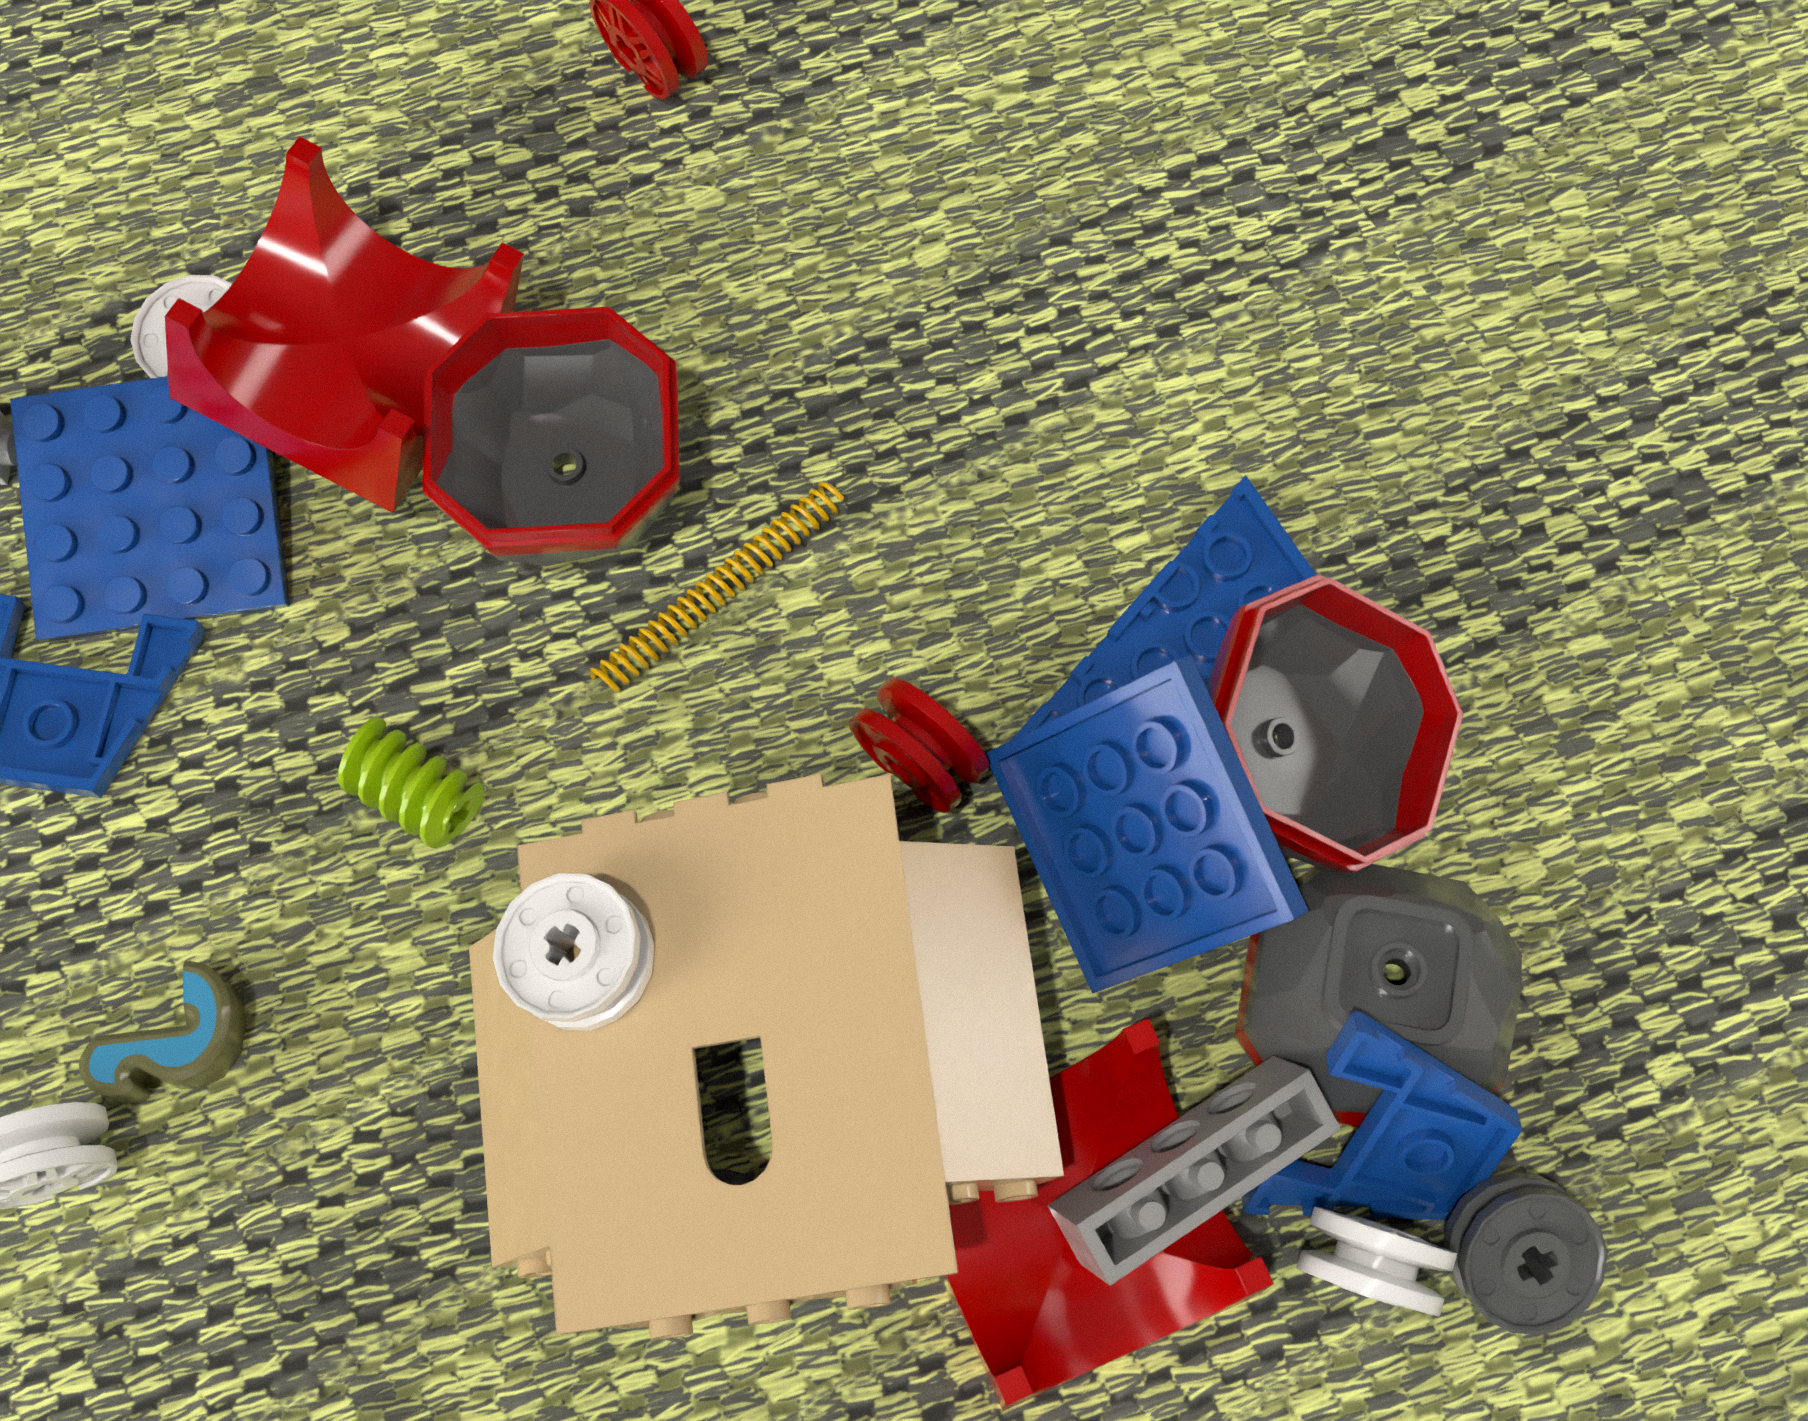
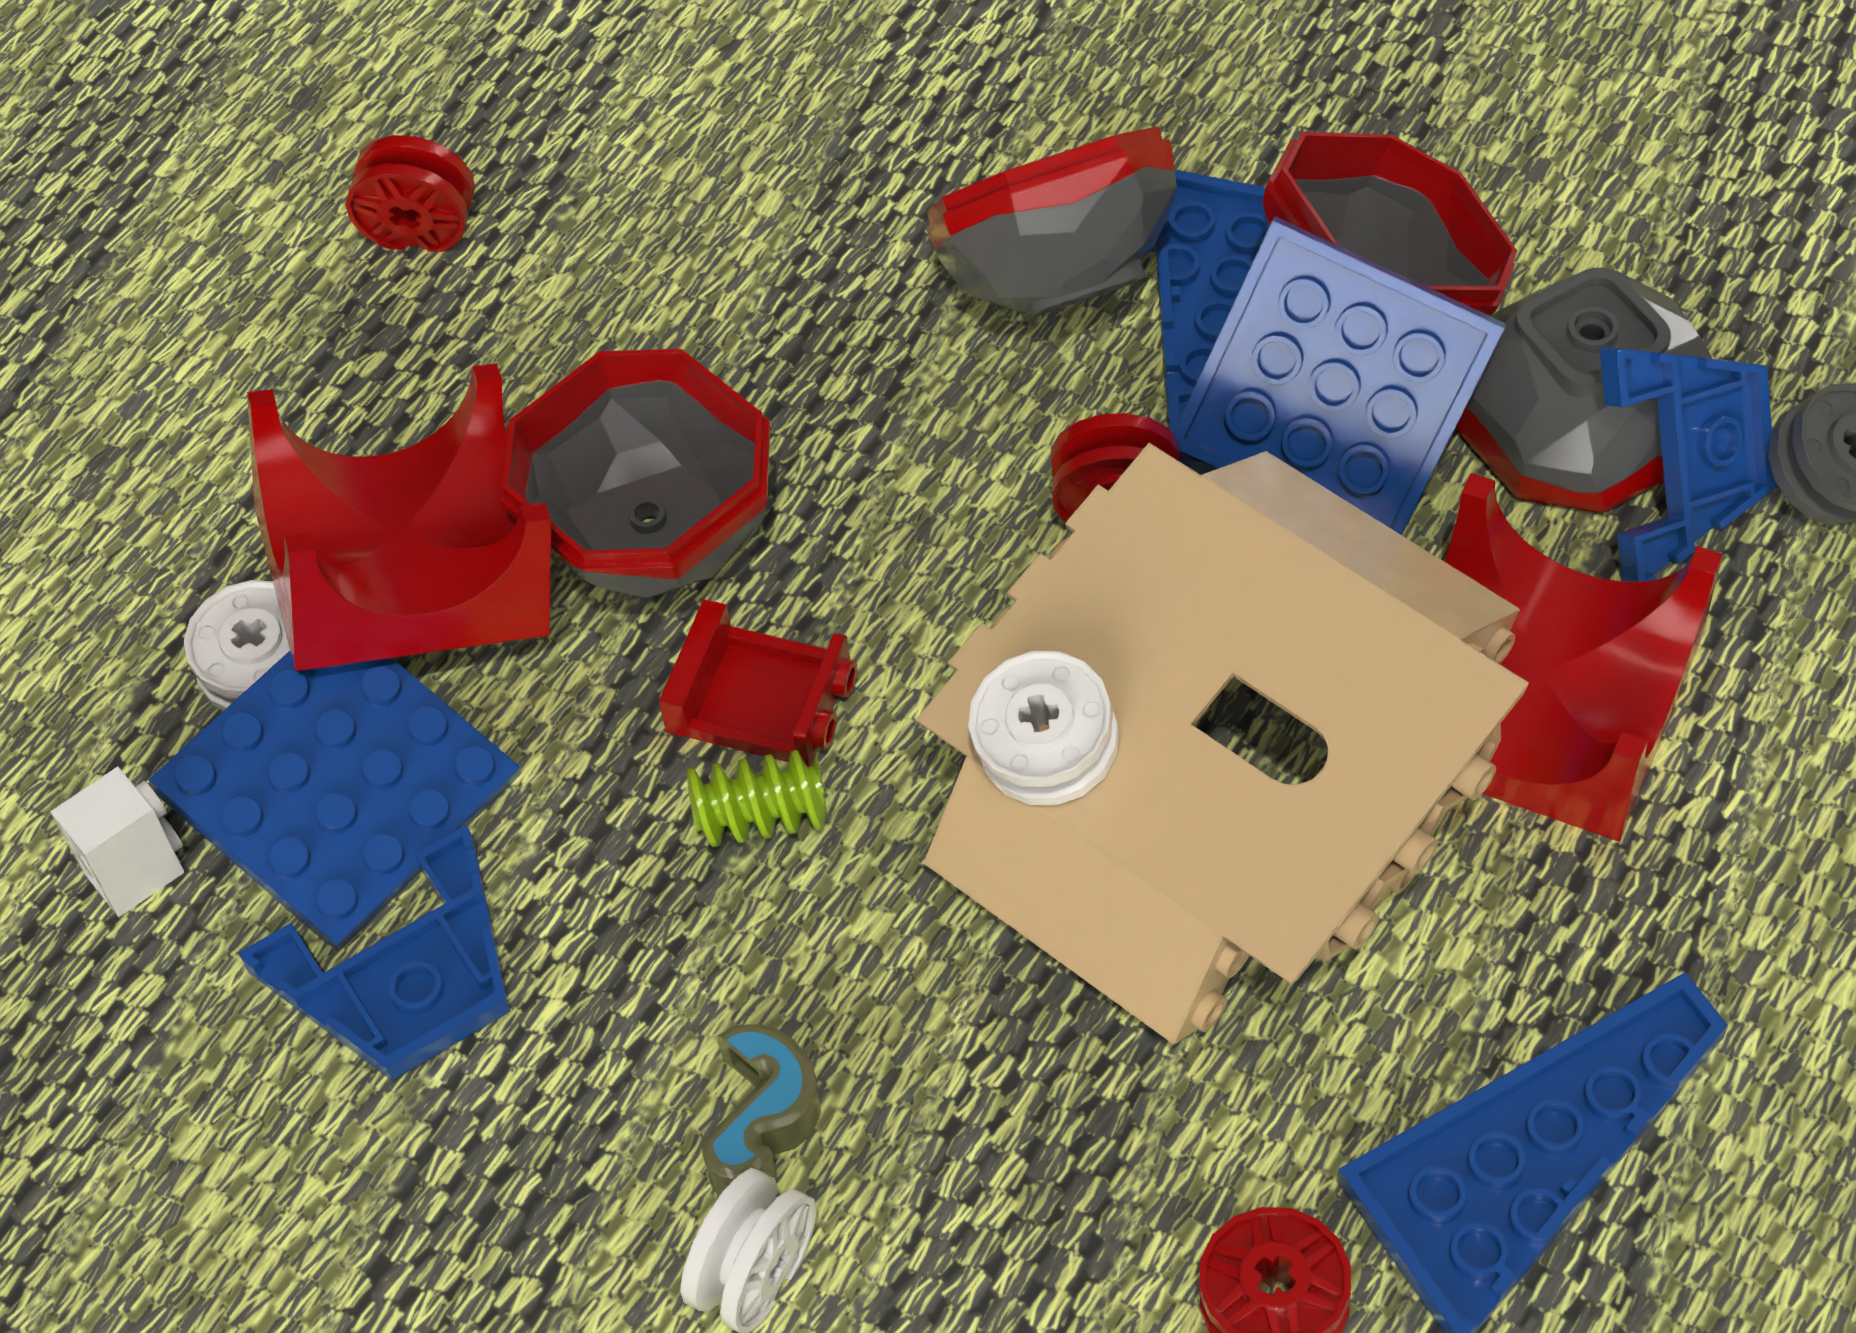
camera: 40 degrees left, 15 degrees down
yellow piece [590,482,844,693] -> none
light grey brick [1047,1056,1341,1286] -> none
white wheel [1296,1206,1457,1316] -> none
none -> red panel [659,599,857,767]
none -> dark grey rock [926,126,1177,320]

